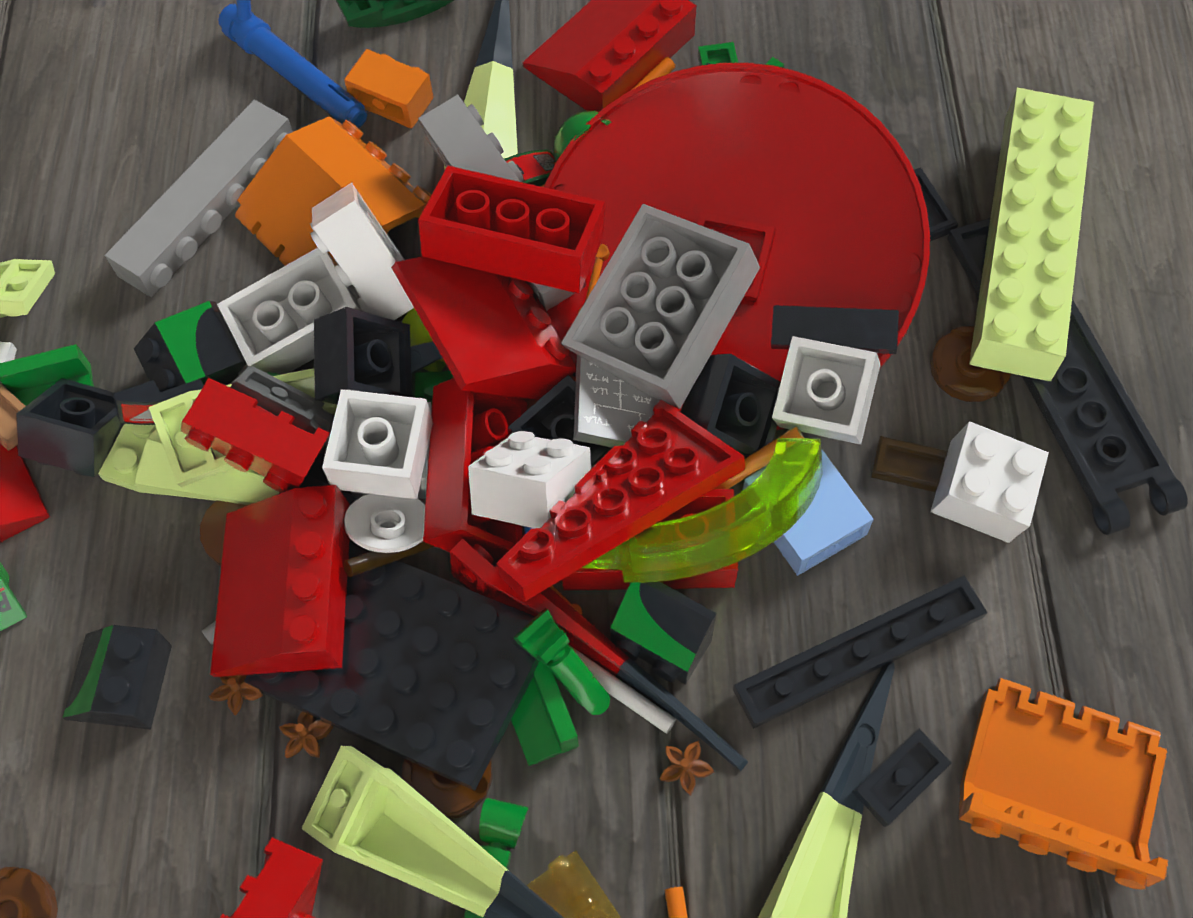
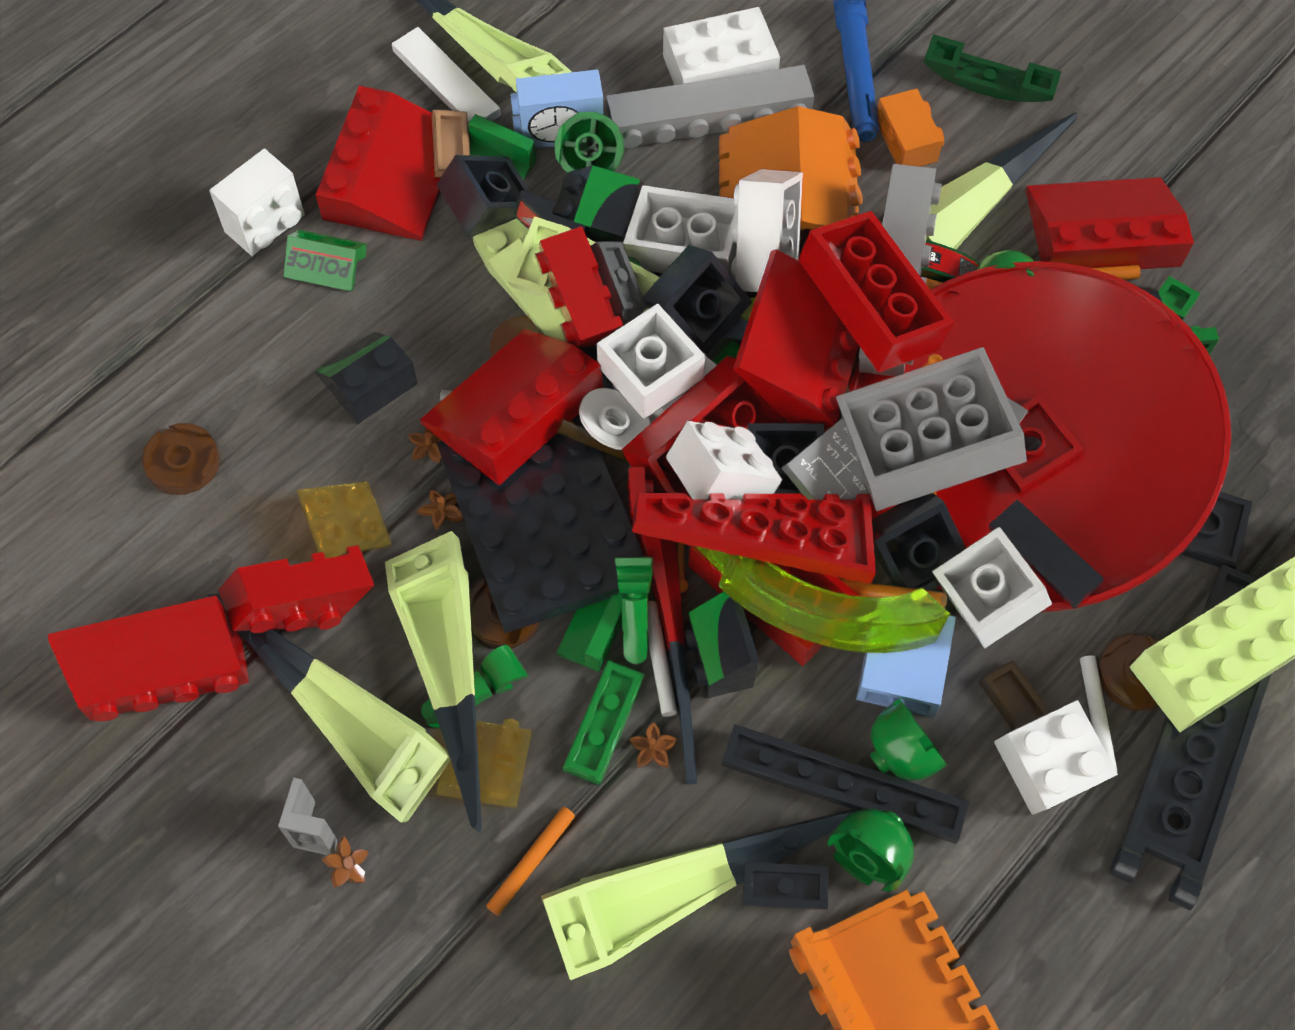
camera: 40 degrees right, 0 degrees up
none -> clear yellow hinge [297,481,392,558]
none -> light blue brick [510,70,603,148]
none -> green cylinder [554,111,625,173]
none -> green tile [563,660,645,786]
none -> white brick [663,7,780,85]
none -> green cylinder [827,809,914,892]
none -> green cylinder [870,698,947,782]
none -> white bar [1080,656,1117,772]

